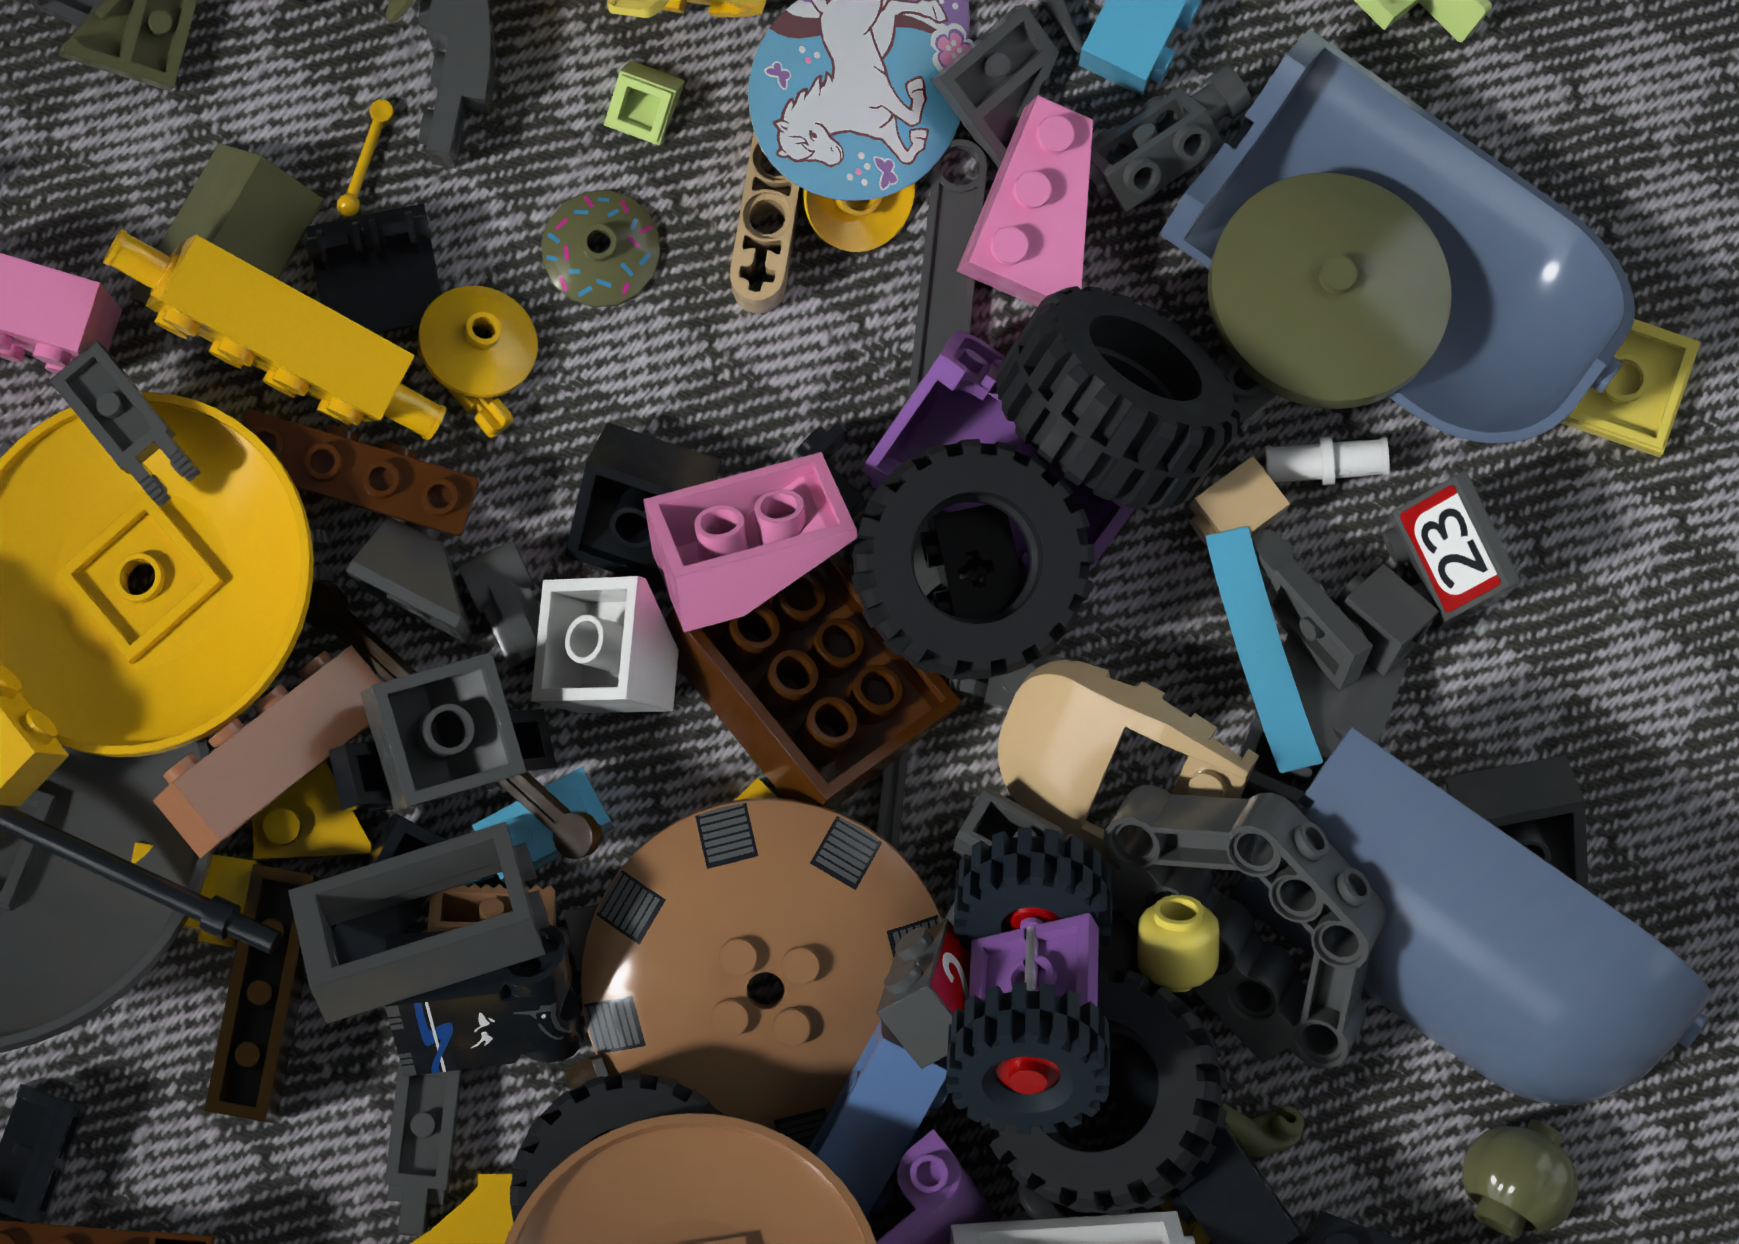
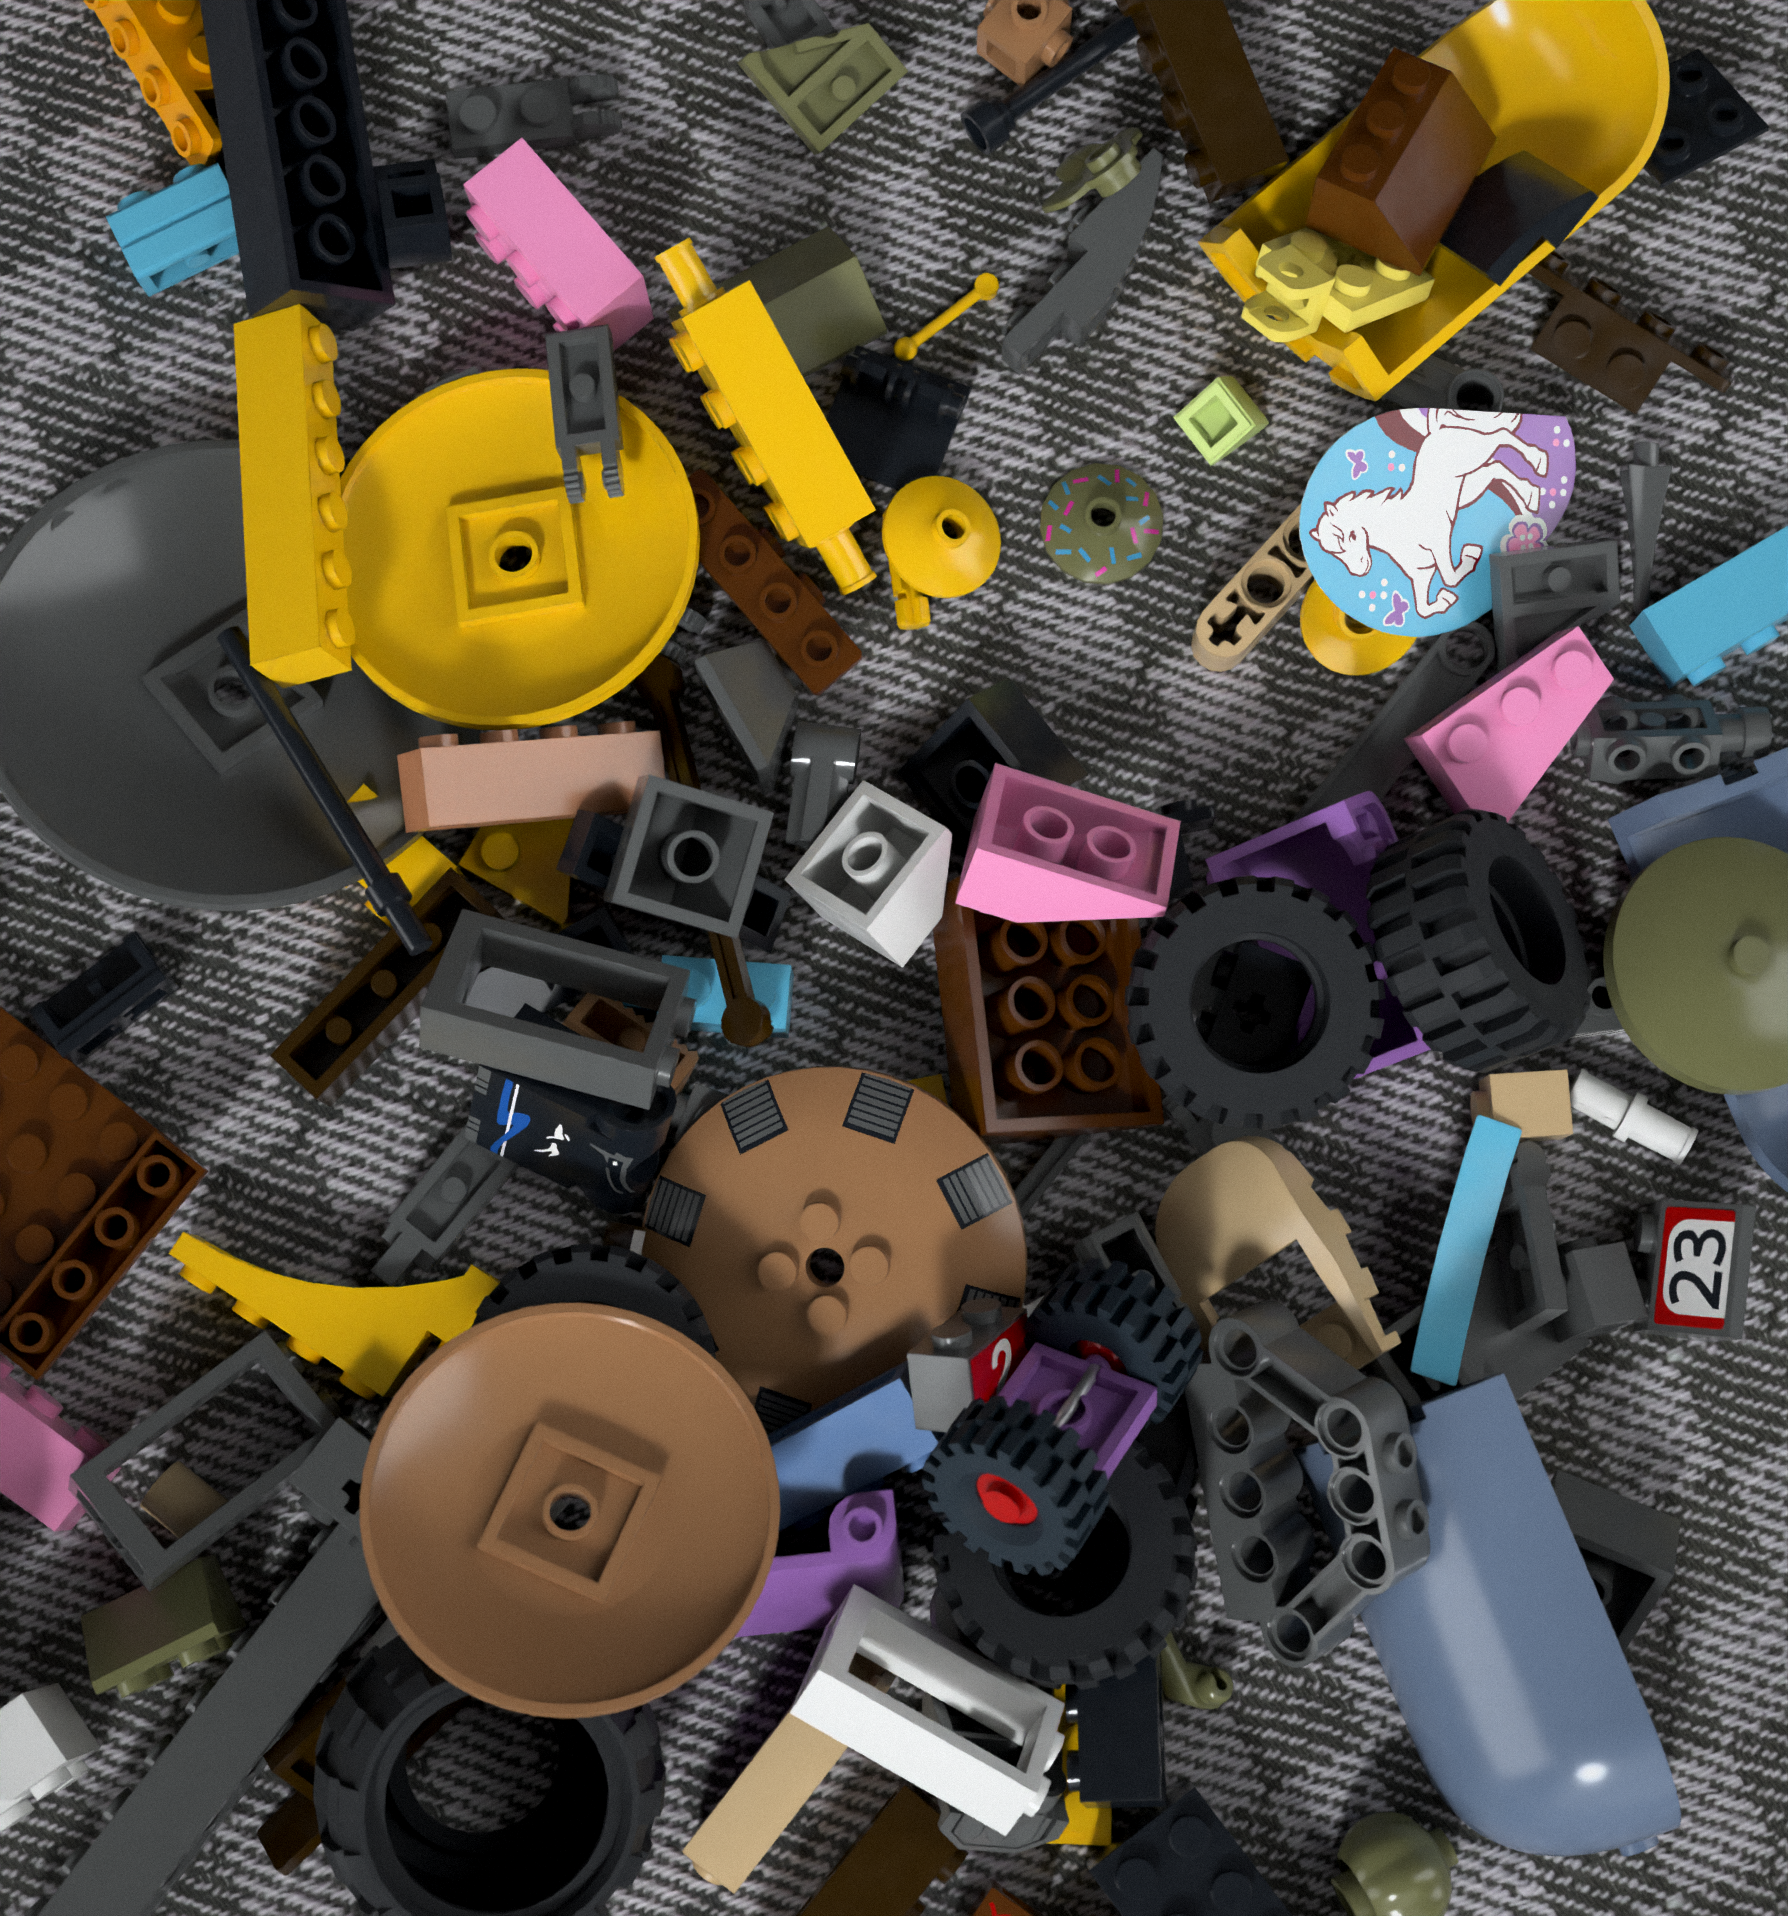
camera: 35 degrees right, 0 degrees up
light yellow head [1137,895,1220,992] -> none

